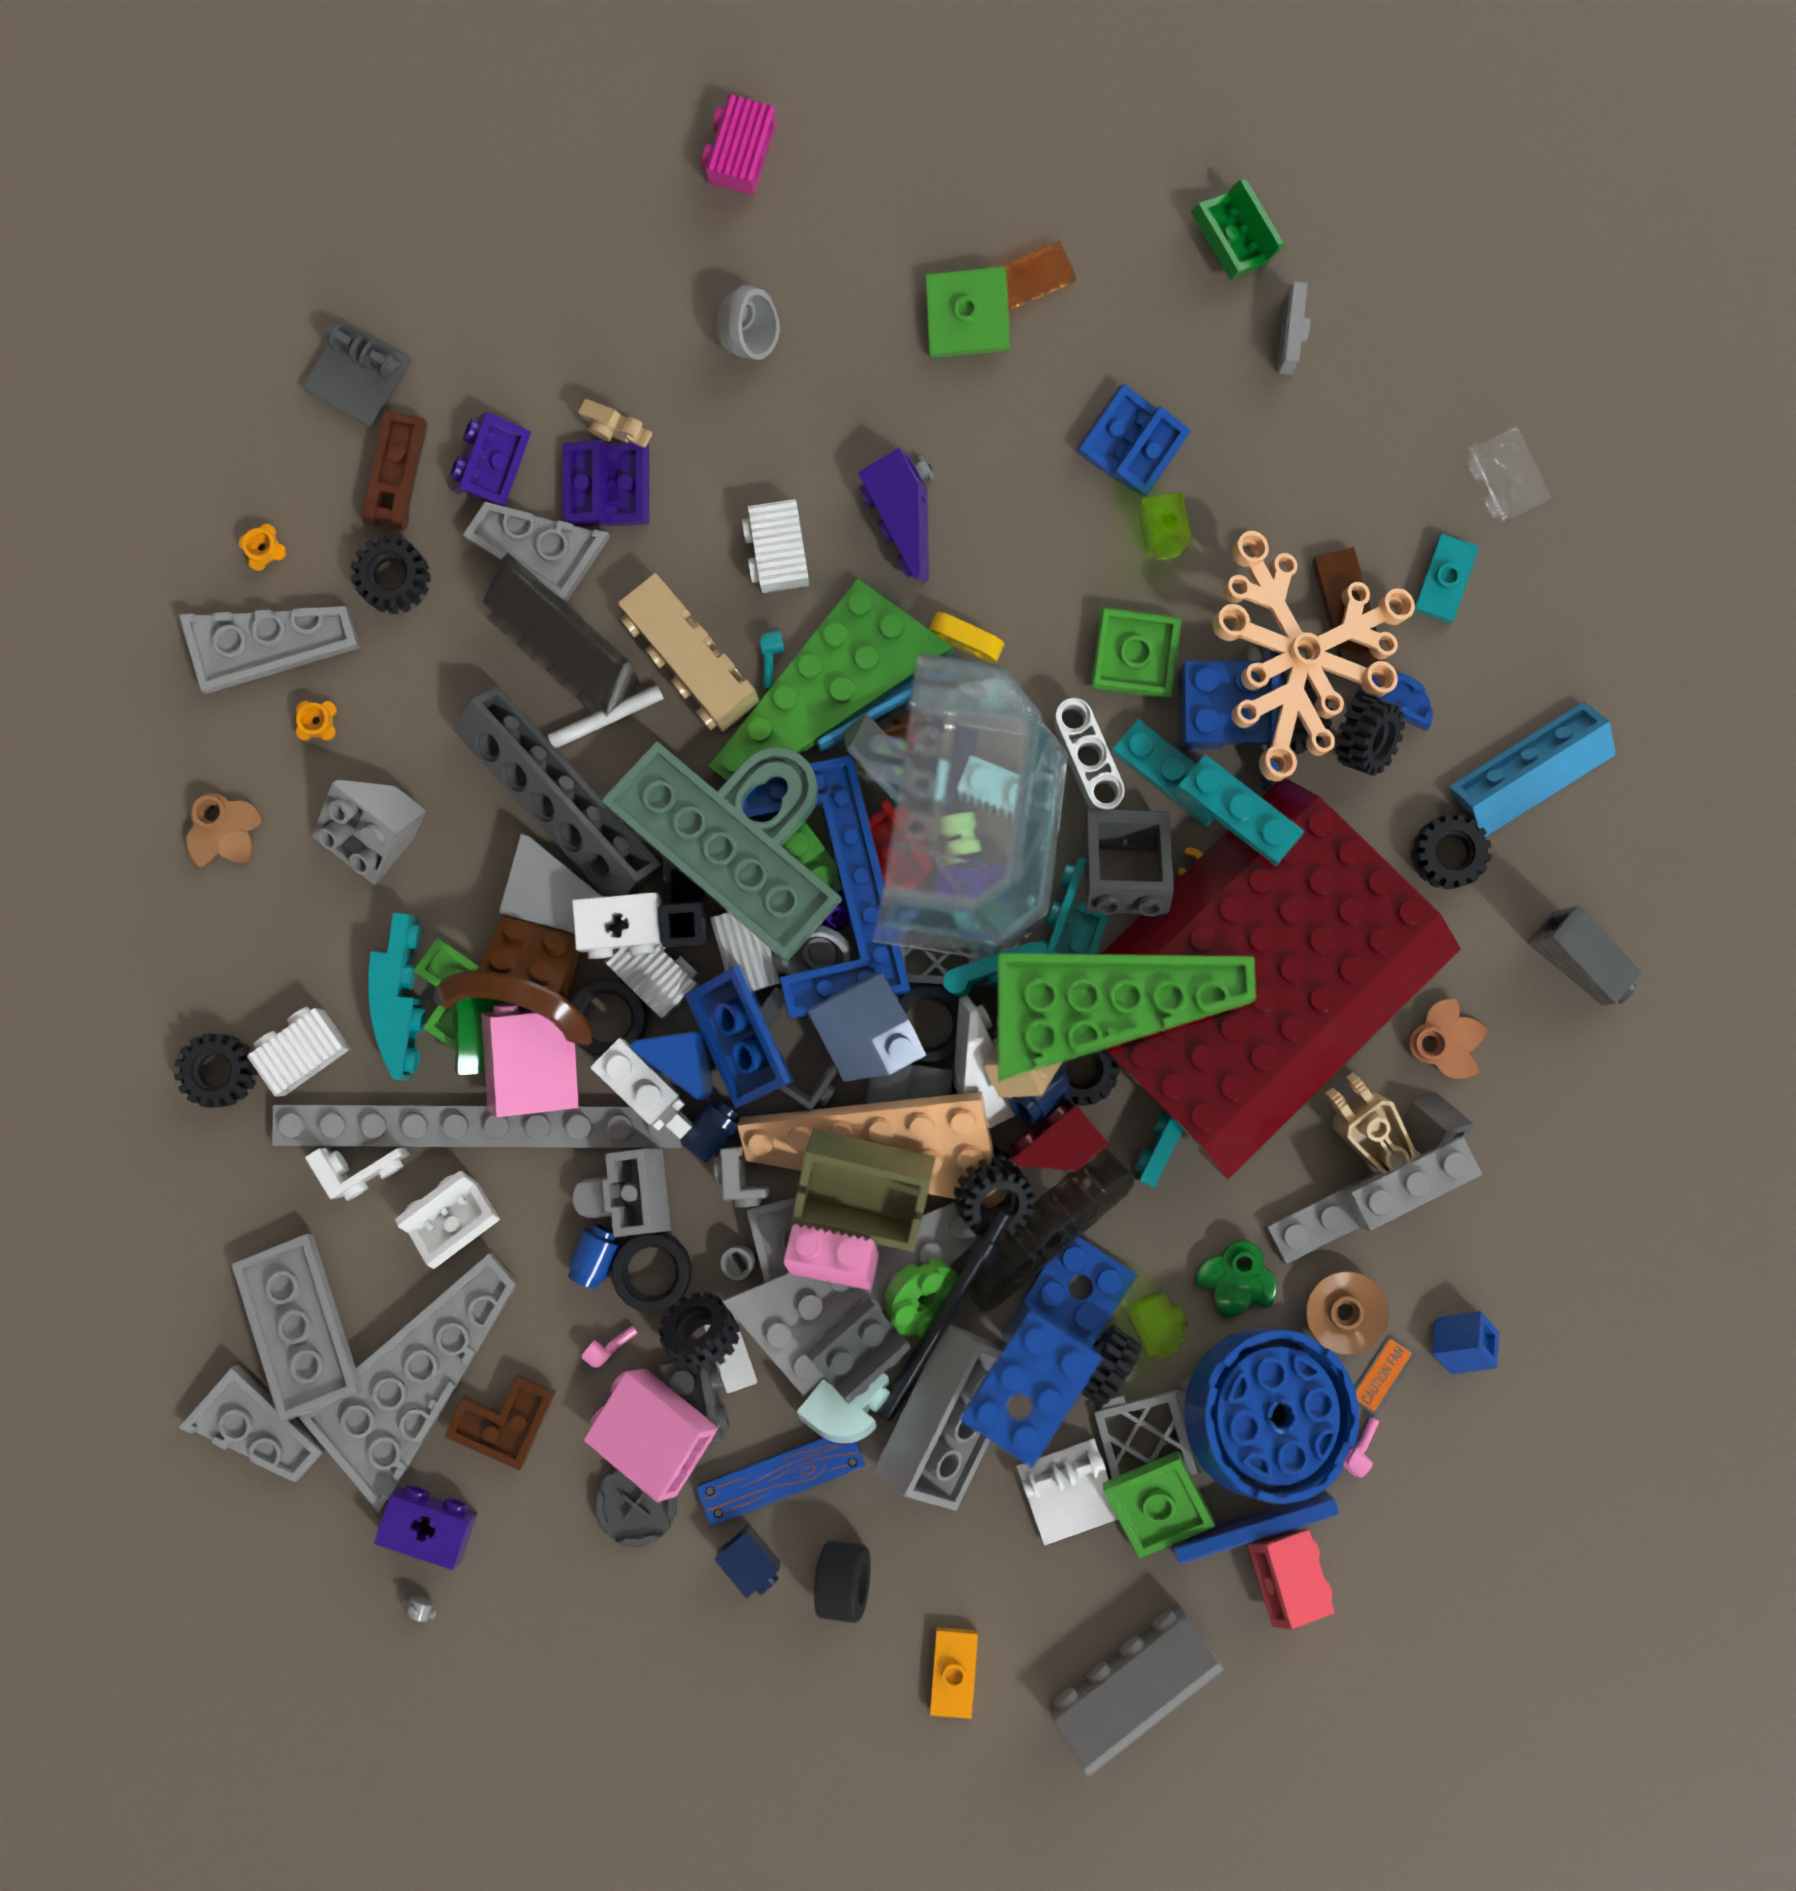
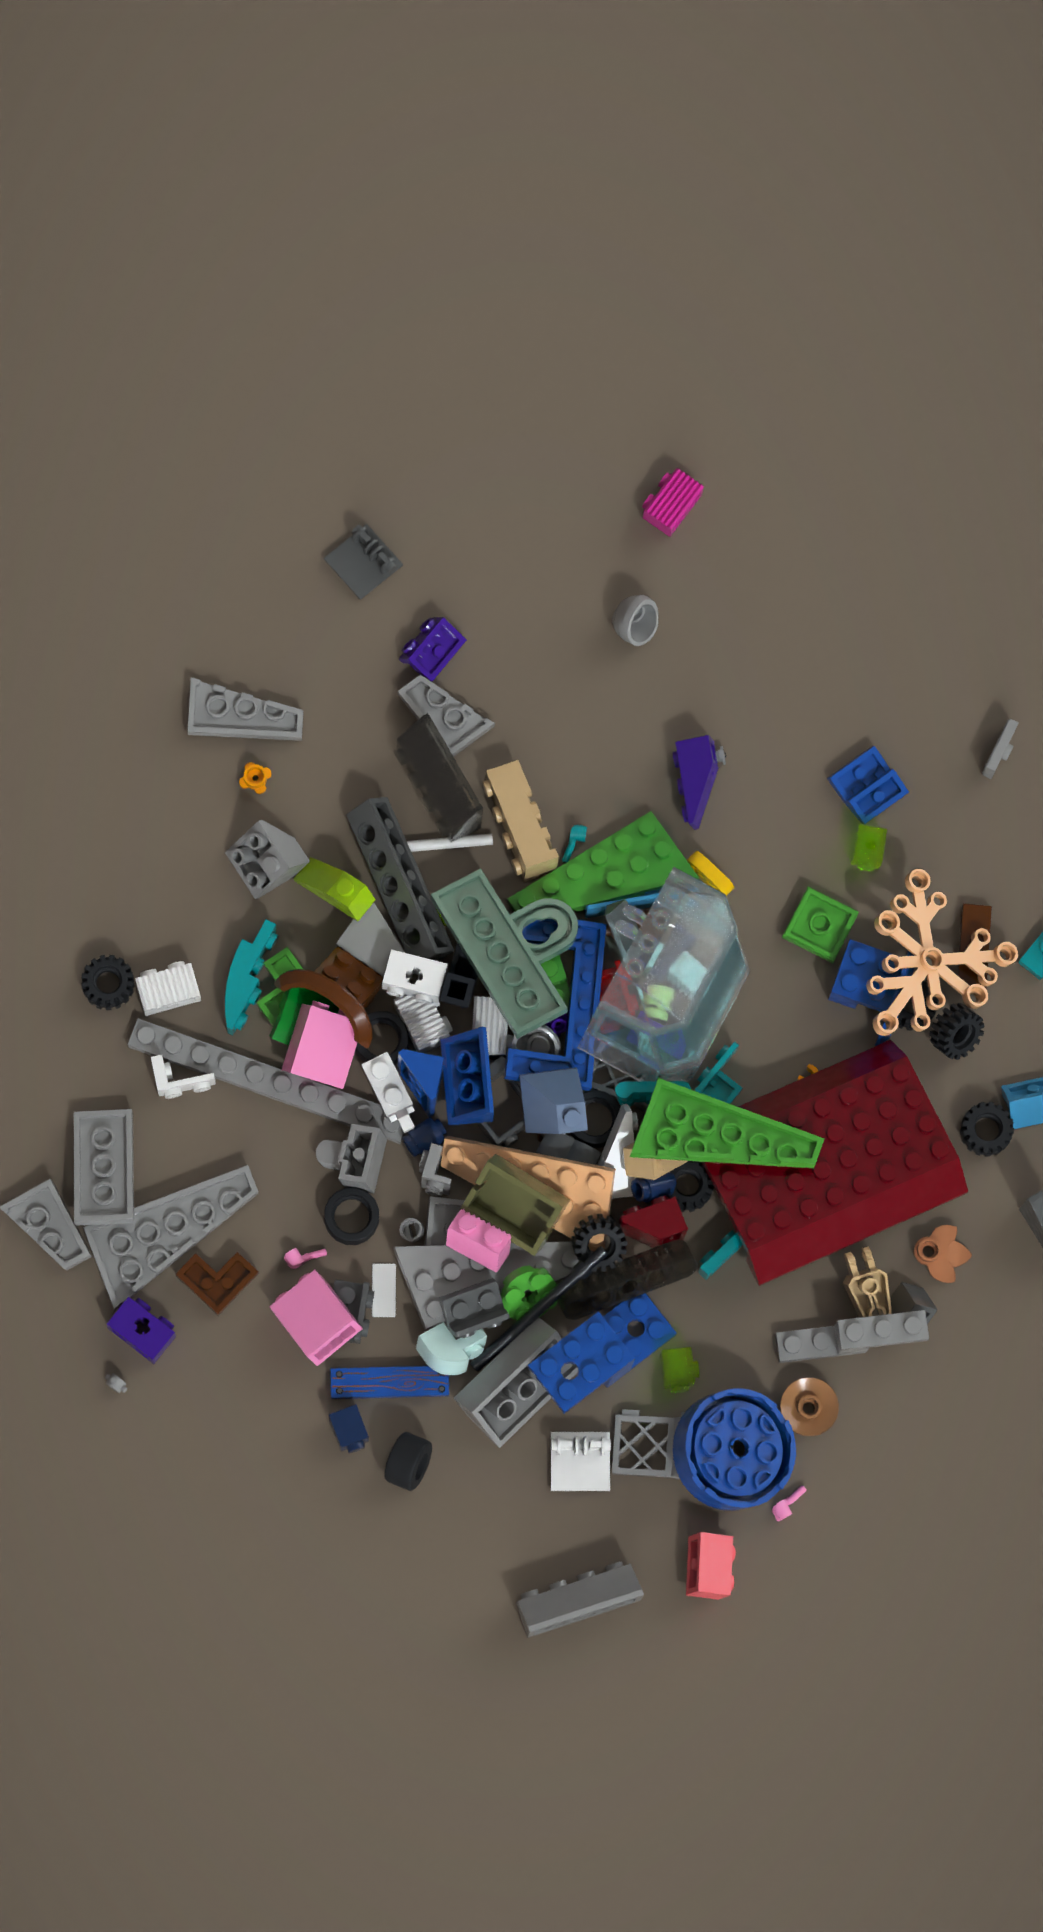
camera: 10 degrees right, 10 degrees down
medium nougat plate [186,793,263,868] -> none
light orange plate [238,524,286,571] -> none
black tyre [351,535,431,614] -> none
copper plate [362,411,428,530] -> none
white bracket [395,1171,500,1269] -> none
dark purple slope [562,440,650,526] -> none
blue brick [568,1224,621,1289] -> none
tan plate [578,399,653,448] -> none
dark grey tile [594,1468,678,1547] -> none
black tyre [658,1292,740,1373] -> none
white brick [742,499,810,593] -> none
bright green plate [926,266,1011,358] -> none
light orange plate [930,1627,978,1719] -> none
clear orange plate [1001,241,1076,310] -> none
white beam [1053,698,1125,810] -> none
black tyre [1081,1325,1142,1407] -> none
dark grey window [1084,809,1174,916] -> none
bright green plate [1103,1451,1215,1559] -> none
teal bracket [1112,719,1304,866] -> none
blue tile [1171,1491,1339,1564] -> none
green bracket [1191,179,1284,280] -> none
green plate [1195,1240,1277,1318] -> none
blue plate [1353,672,1433,731] -> none
orange sticker [1355,1336,1417,1416] -> none
blue panel [1432,1311,1499,1374] -> none
none -> lime slope [293,857,376,922]

